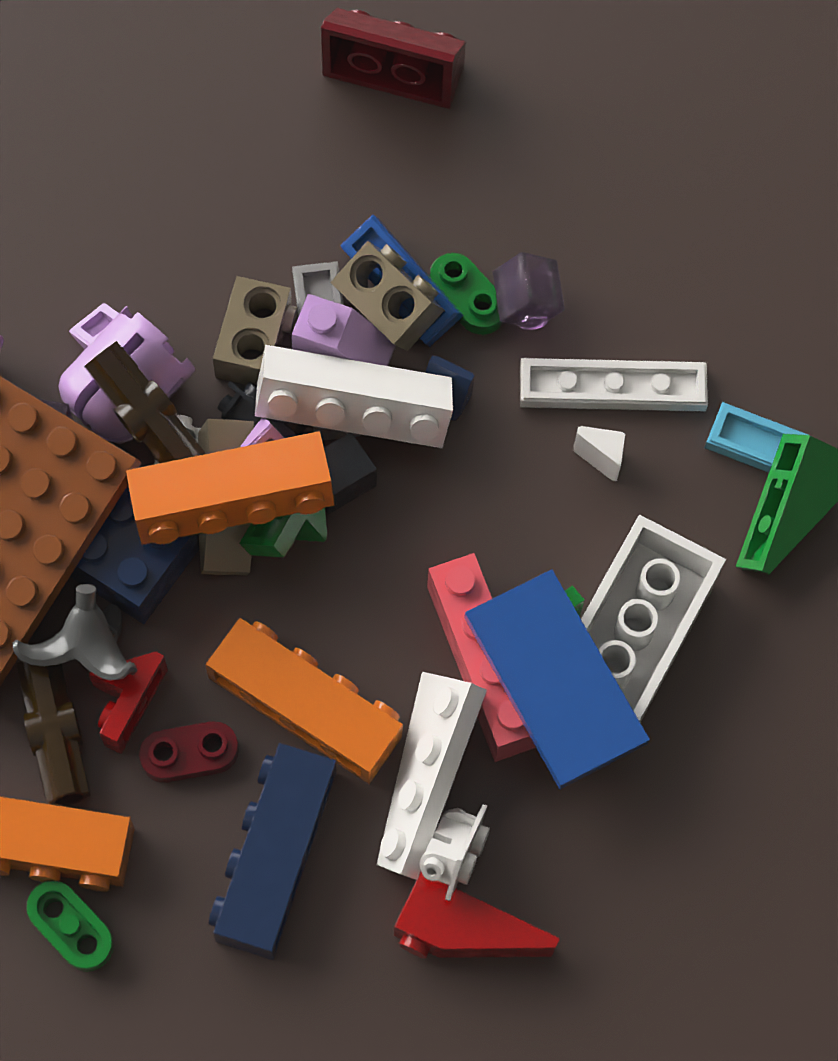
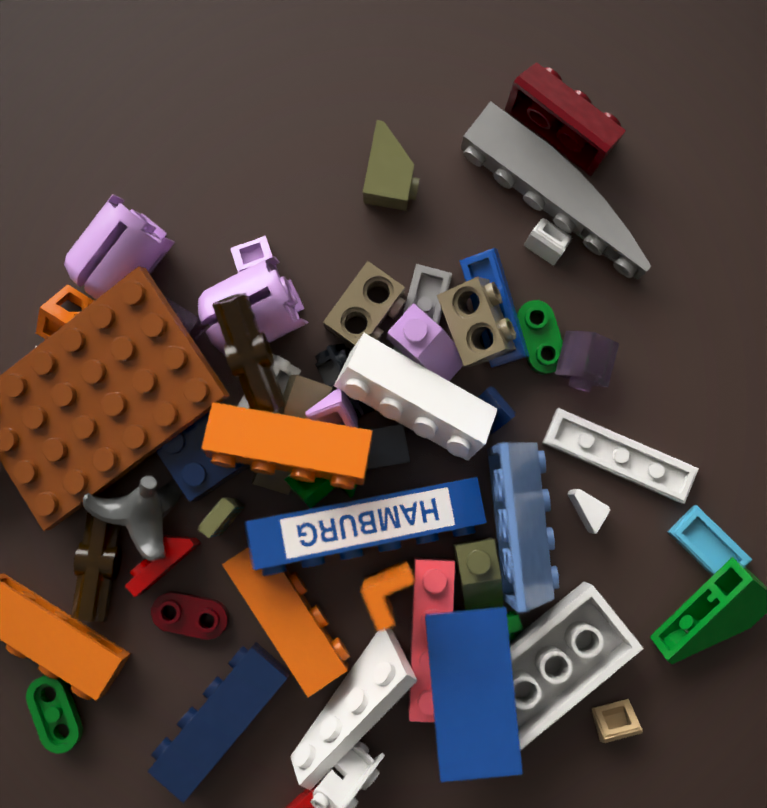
camera: 25 degrees right, 15 degrees up
none -> olive tile [198,498,245,538]
none -> brick [244,477,487,576]
none -> orange fence [361,560,415,632]
none -> olive slope [363,120,420,211]
none -> olive slope [452,537,504,610]
none -> light grey slope [461,101,651,280]
none -> medium blue slope [487,442,559,612]
none -> white slope [523,218,573,266]
none -> tan slope [592,699,643,743]

